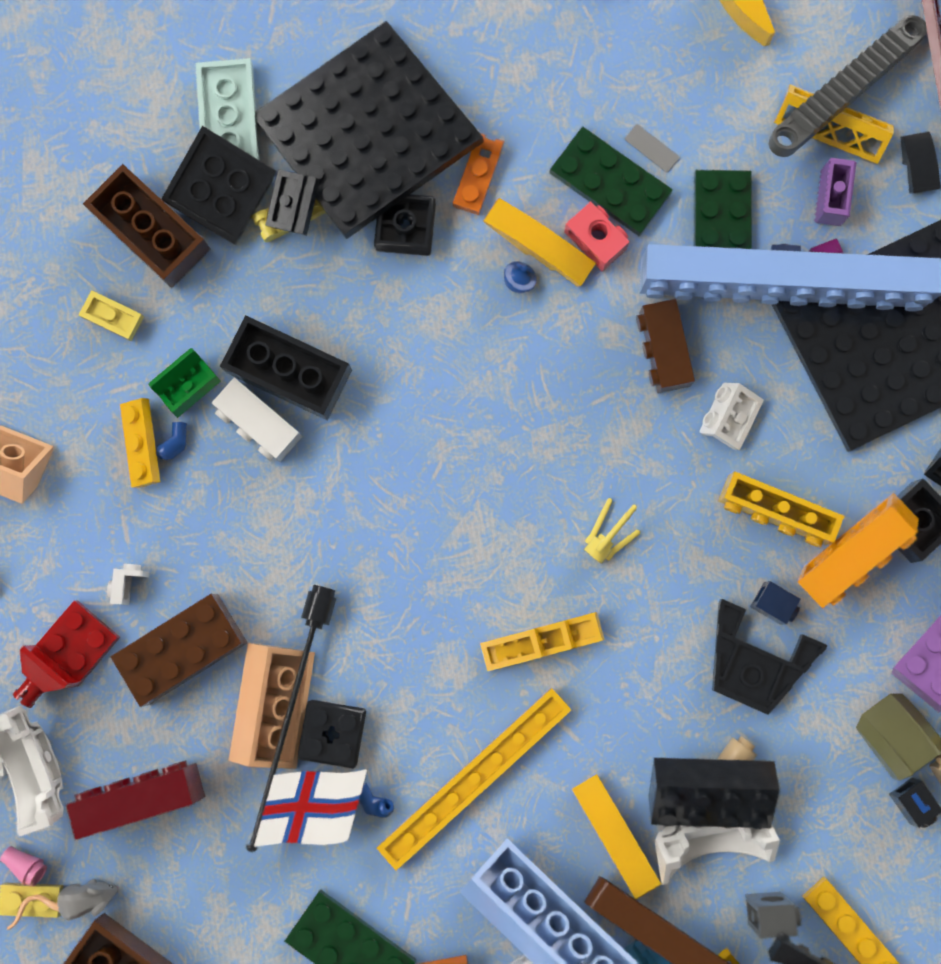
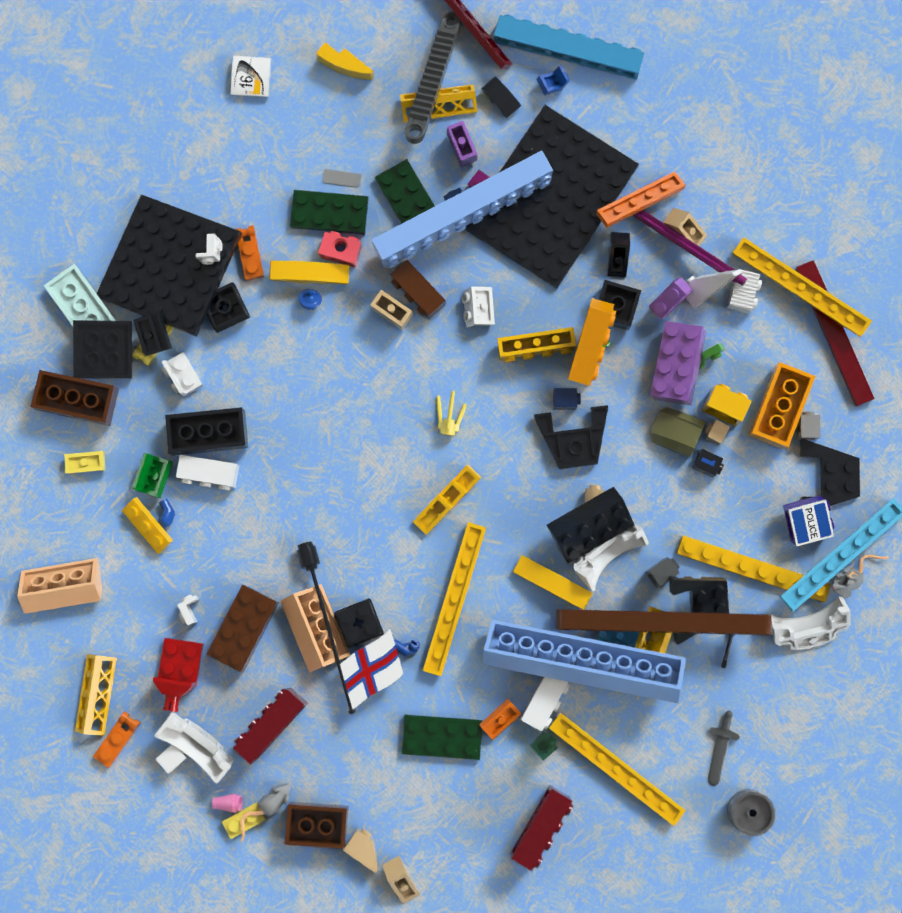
camera: 30 degrees left, 0 degrees up
none -> white bracket [162,352,203,397]
none -> white bracket [196,234,222,265]
none -> tan brick [370,290,413,331]

